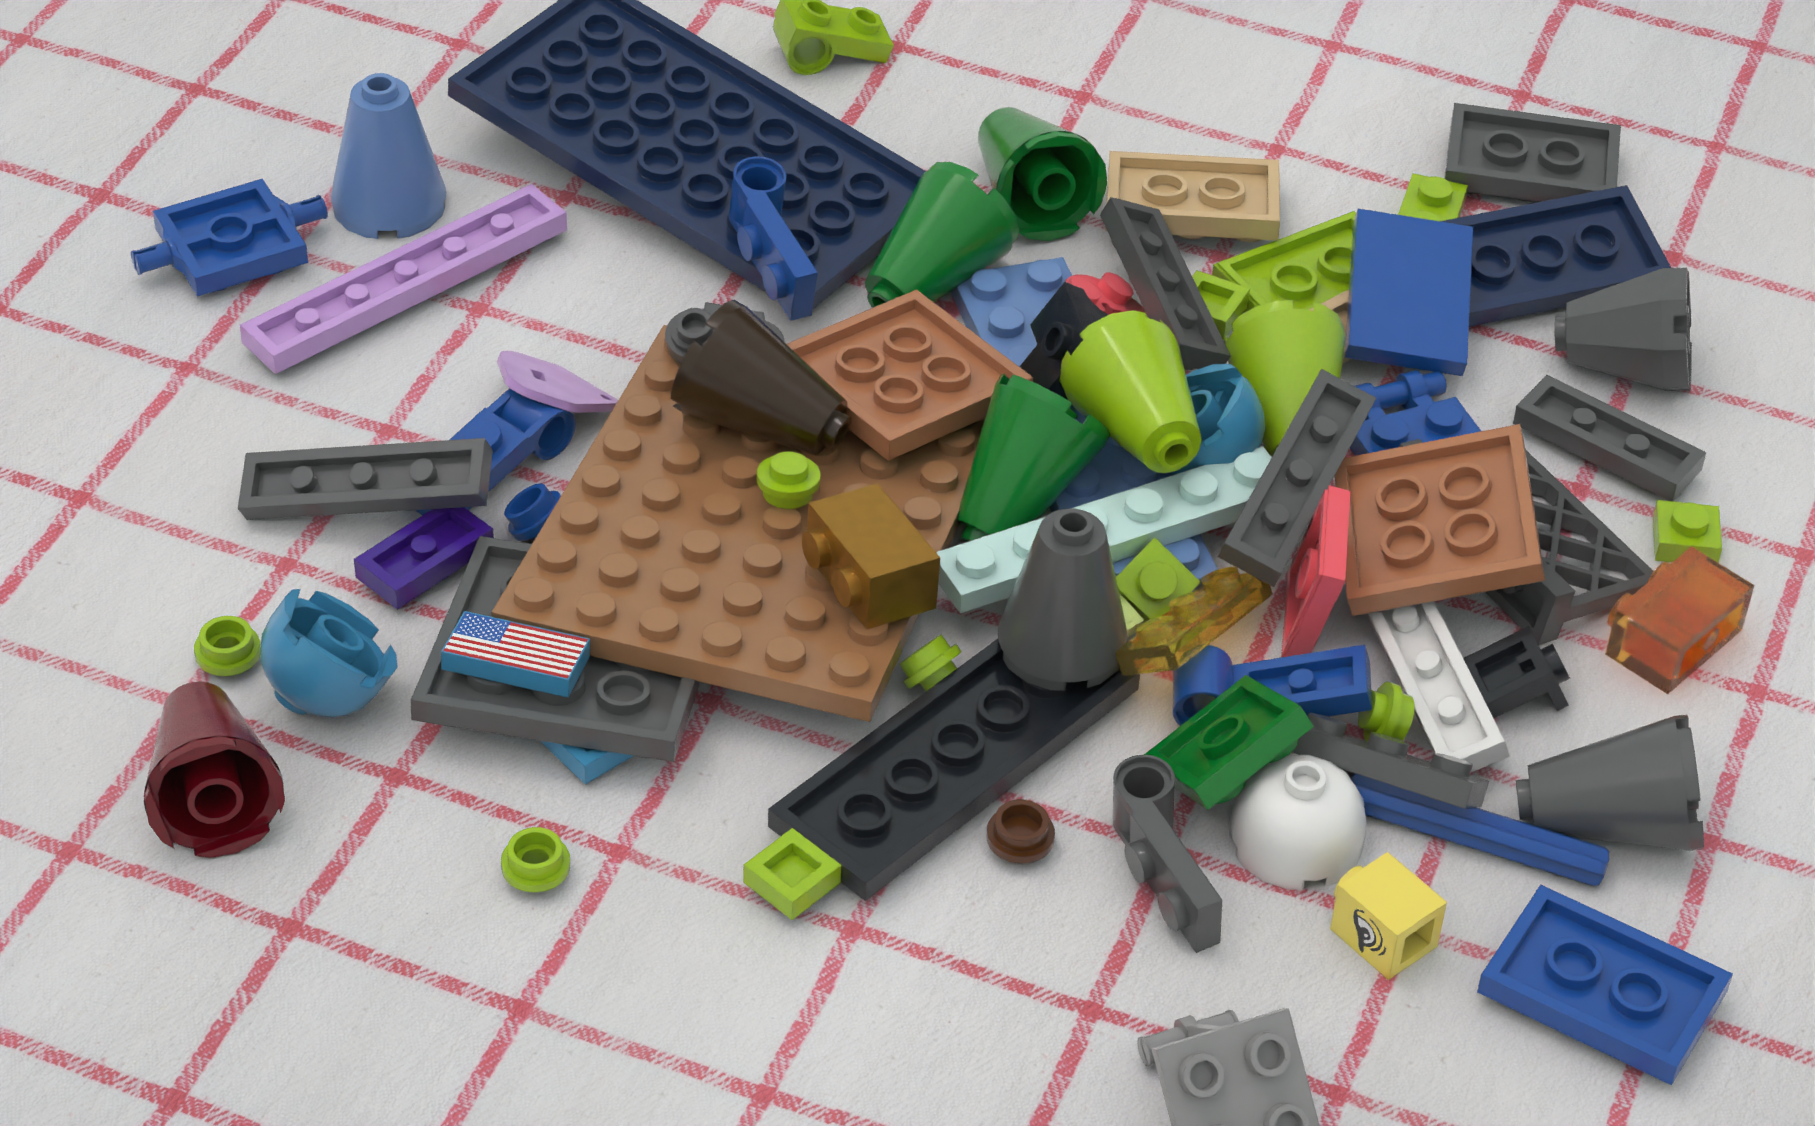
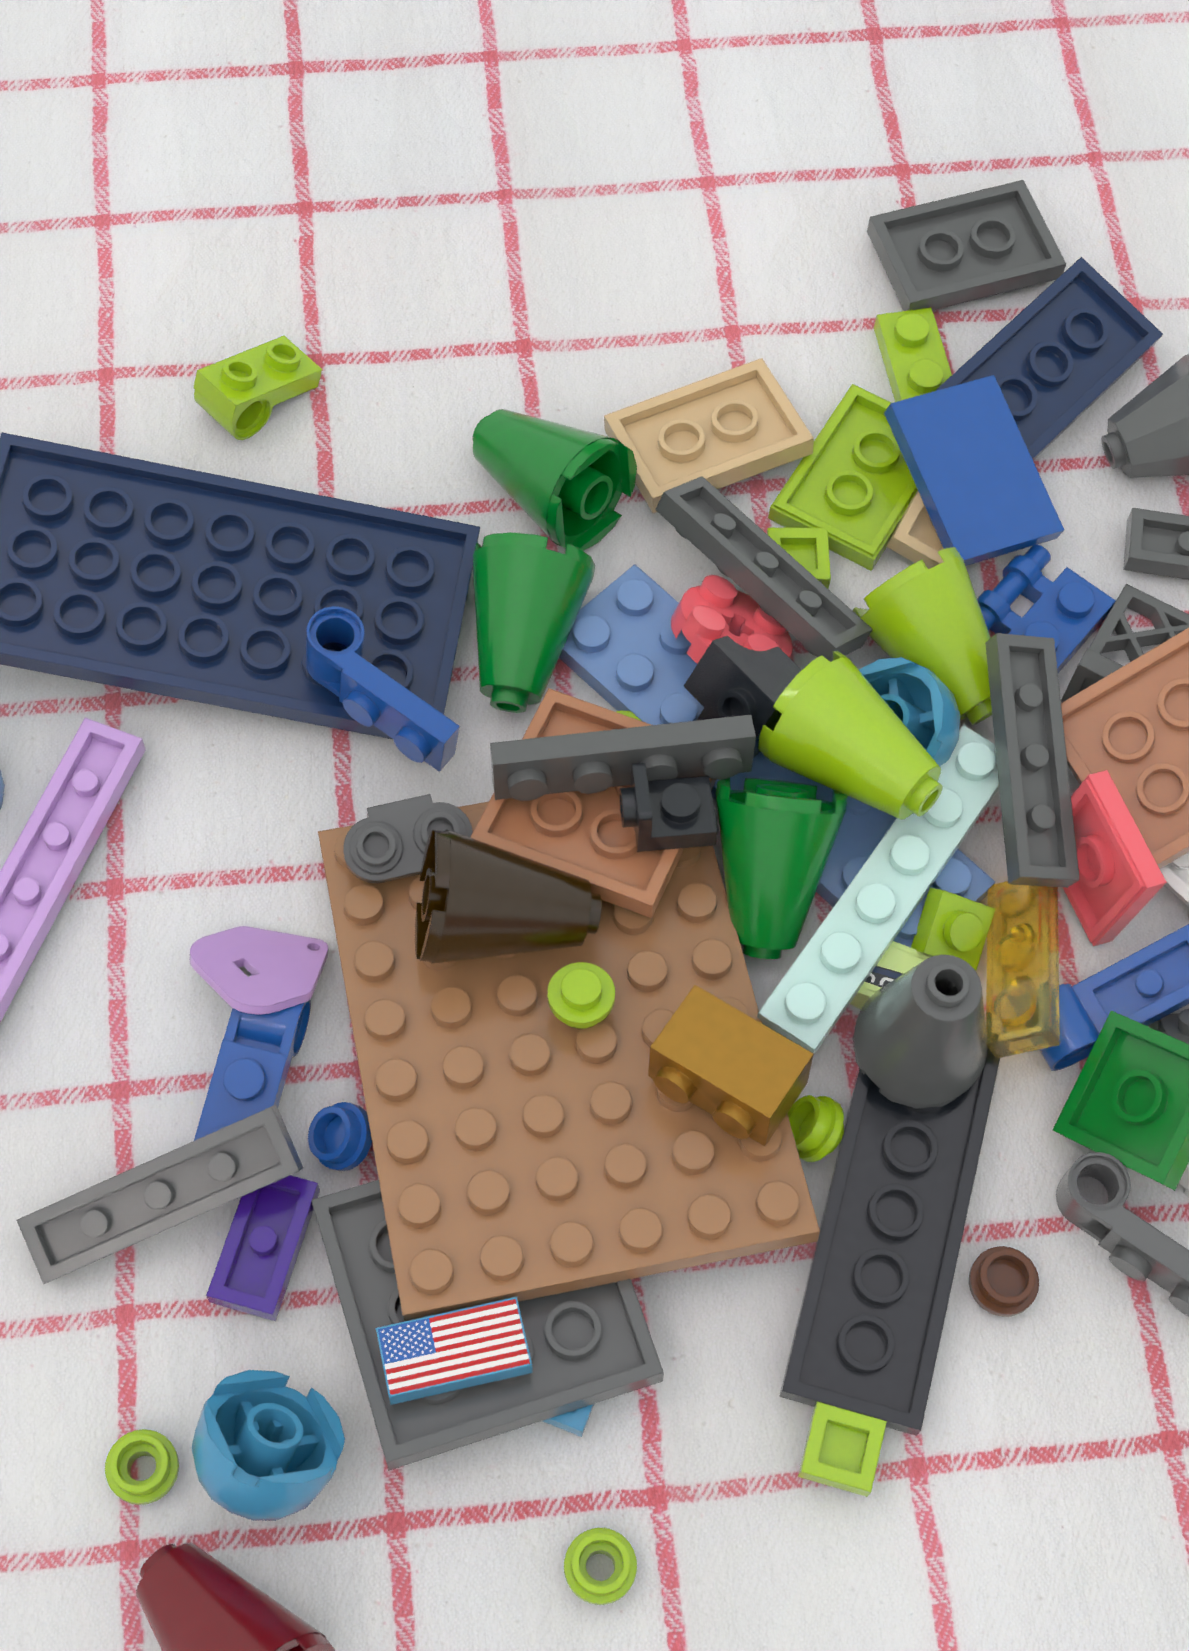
camera: 30 degrees left, 20 degrees up
none -> dark grey plate [490,715,756,801]
none -> black bracket [619,763,717,852]

